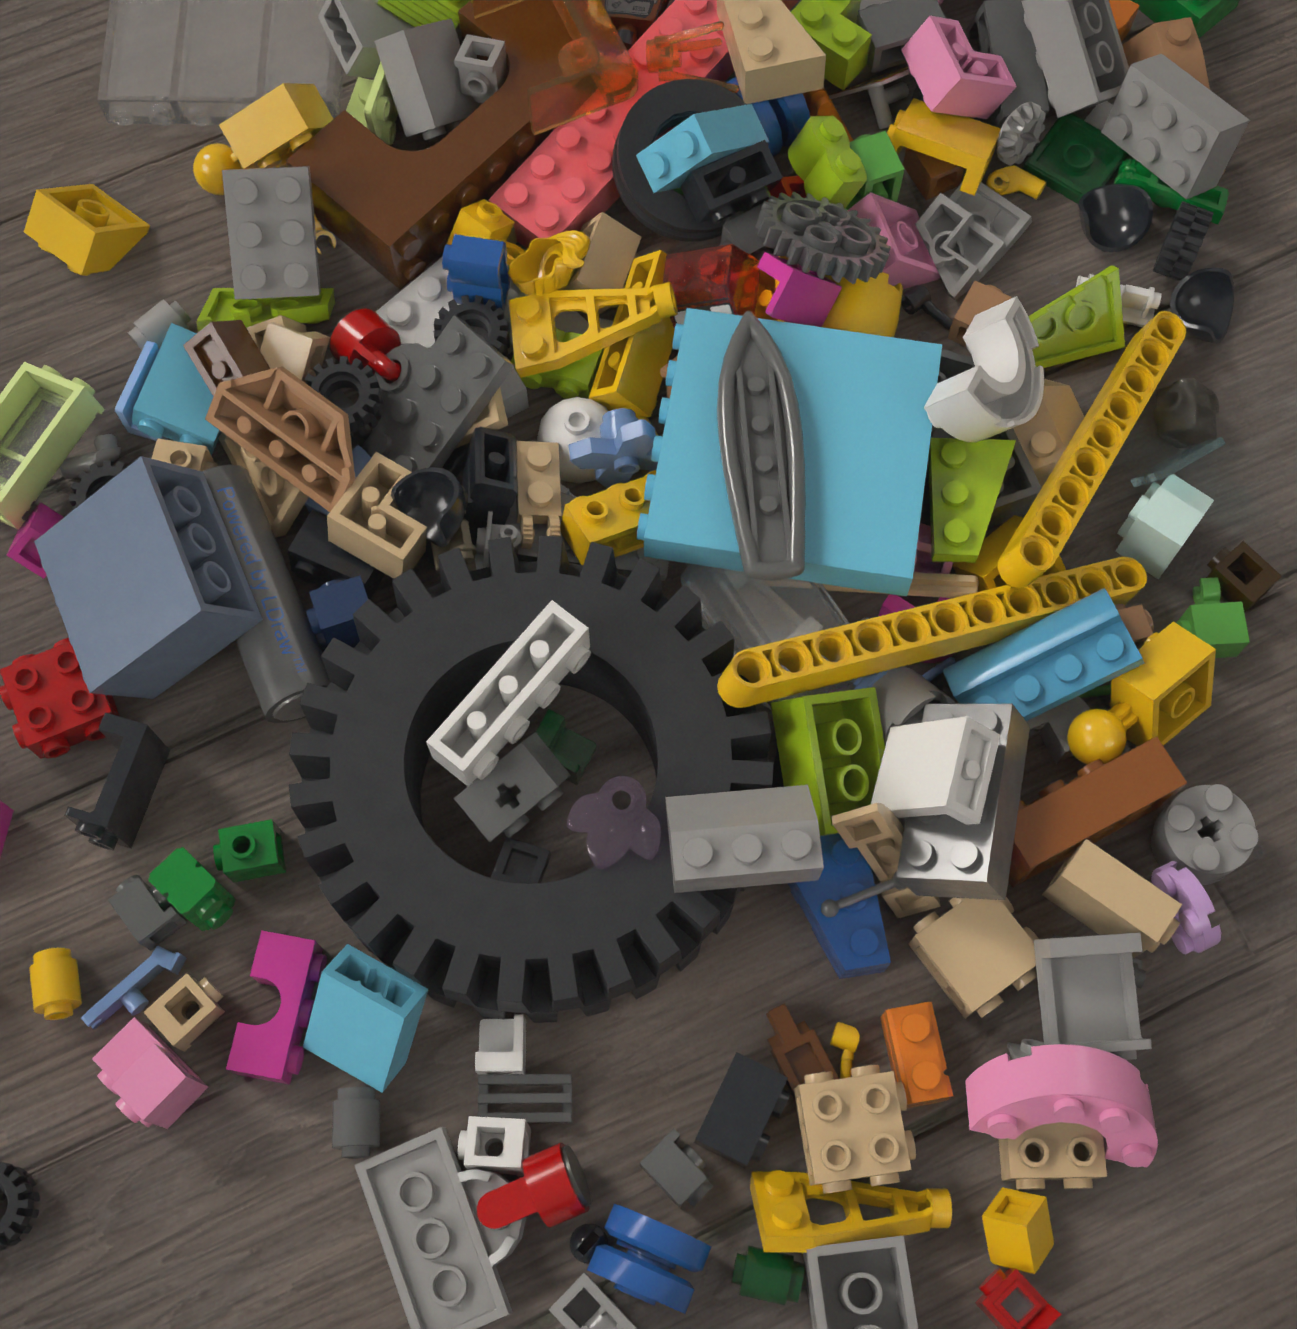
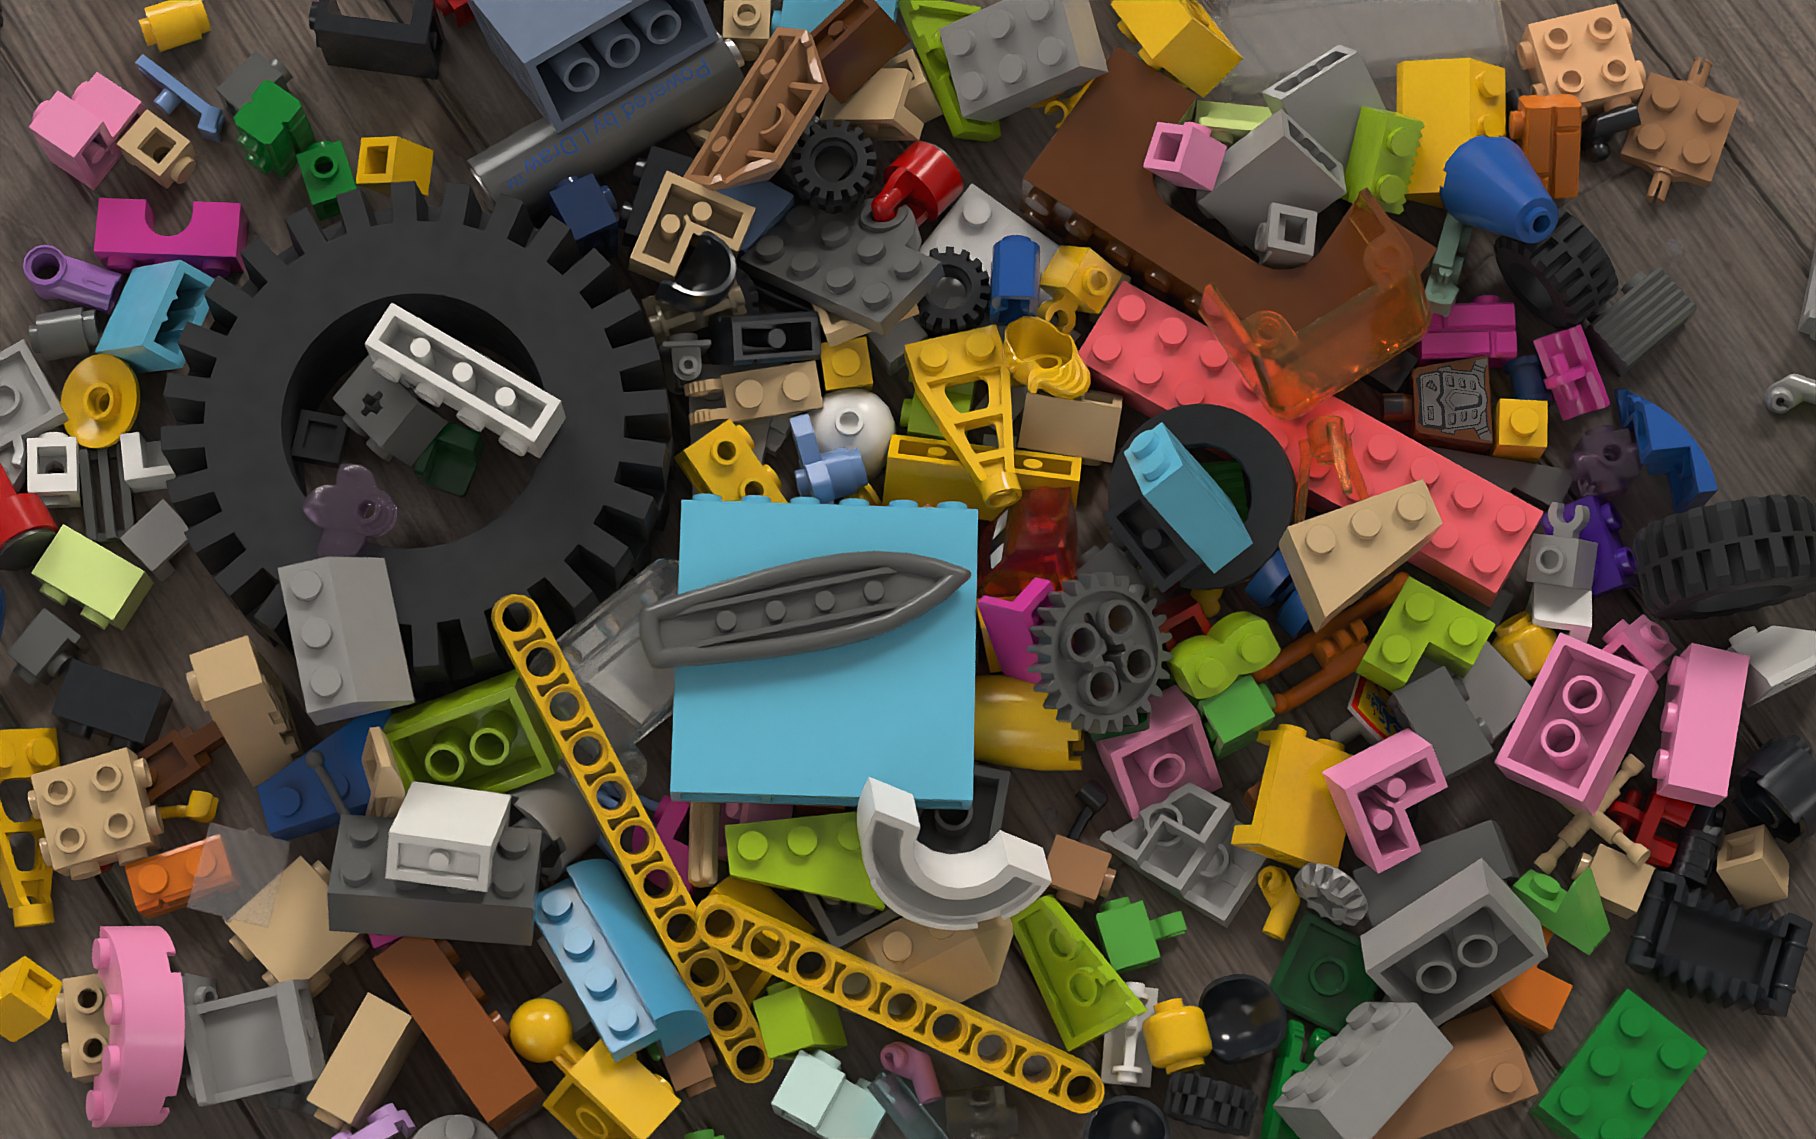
camera: 80 degrees right, 5 degrees up
none -> medium lavender piece [23,245,124,315]
none -> yellowish green brick [31,524,154,631]
none -> yellow dish [60,354,140,449]
none -> light grey panel [120,499,189,583]
none -> tan wedge [186,635,304,787]
none -> clear piece [187,823,291,928]
none -> yellow brick [355,136,434,197]
none -> lime brick [752,981,848,1060]
none -> yellow brick [820,336,873,393]
none -> bright pink arm [879,1041,943,1105]
none -> bright green brick [1093,897,1187,975]
none -> yellow head [1142,998,1212,1075]
none -> bright pink brick [1143,122,1227,191]

